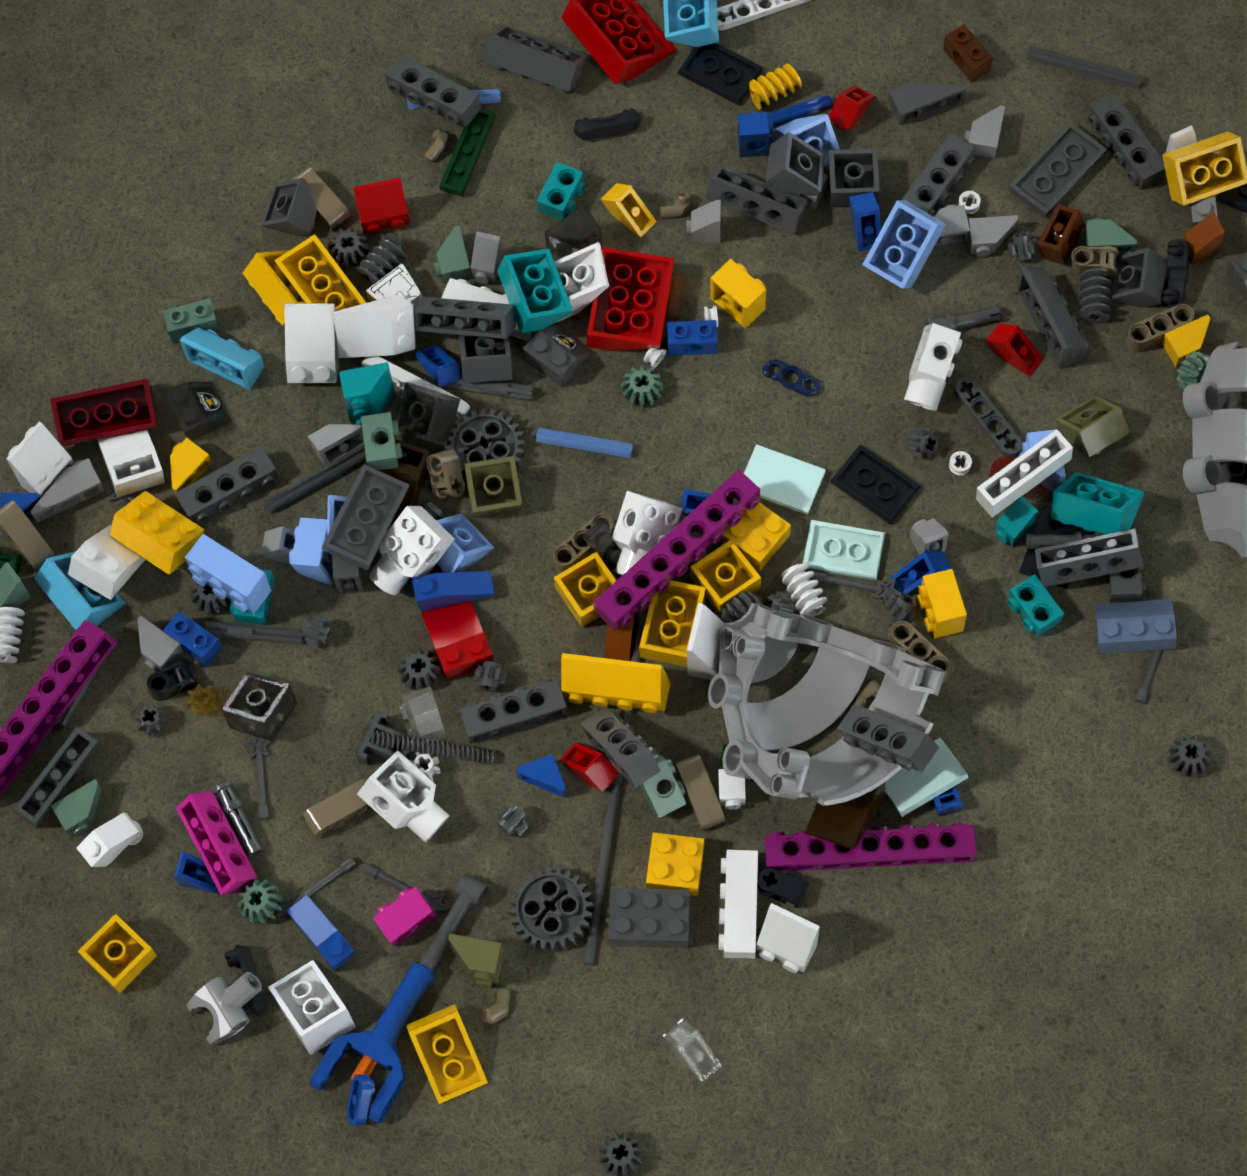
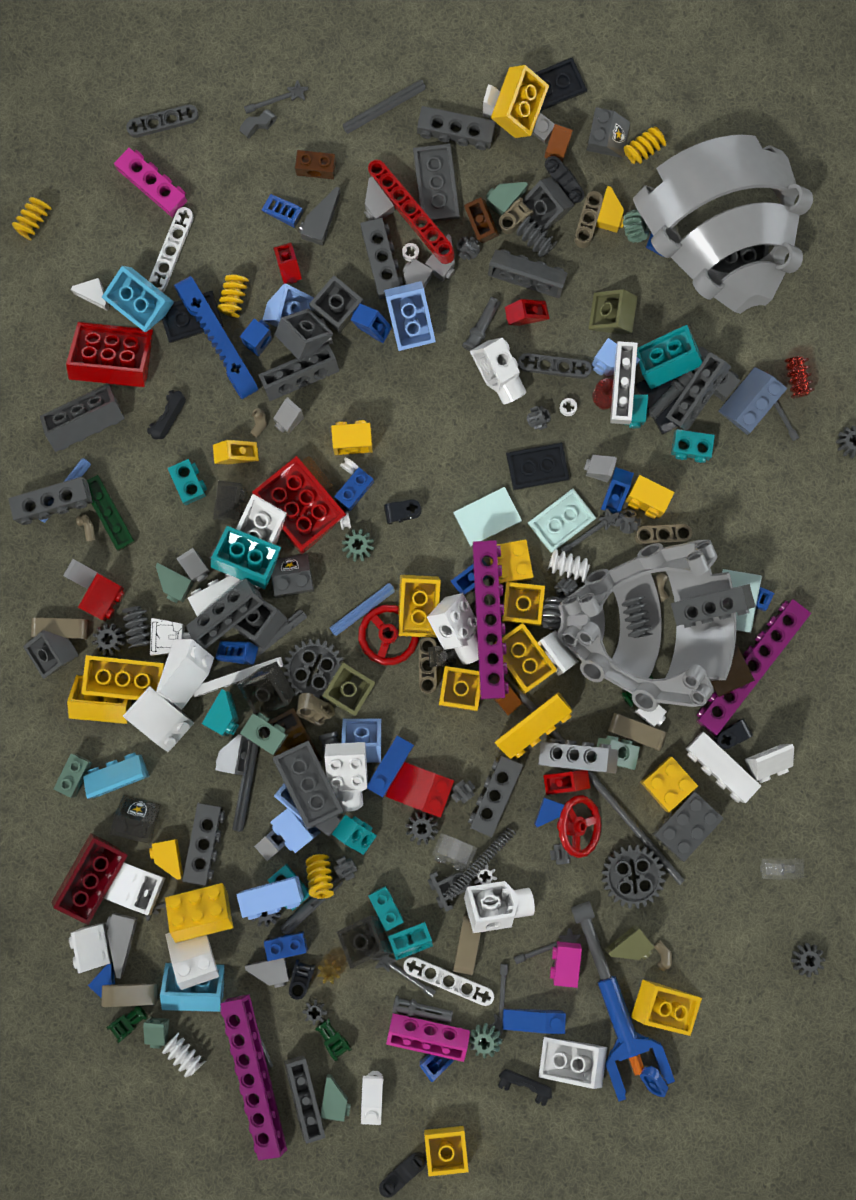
camera: 55 degrees left, 15 degrees up
light grey connector [187,972,262,1046] -> none
dark blue piece [763,359,821,397] -> none
blue axle [767,94,832,127] -> none
none -> light grey slope [63,559,99,589]
none -> blue gear [174,276,259,399]
none -> blue slope [262,194,303,228]
none -> yellow piece [305,854,334,899]
none -> dark green connector [315,1018,352,1061]
none -> teal brick [332,815,377,855]
none -> red piece [358,605,419,665]
none -> red beam [368,160,455,264]
none -> teal brick [368,886,404,931]
none -> black piece [379,1152,427,1198]
none -> black piece [384,499,421,525]
none -> teal brick [388,922,433,960]
none -> yellow slope [398,575,441,638]
none -> white beam [404,956,494,1006]
none -> red piece [557,795,601,858]
none -> dark grey piece [622,596,653,638]
none -> clear red piece [784,356,815,398]

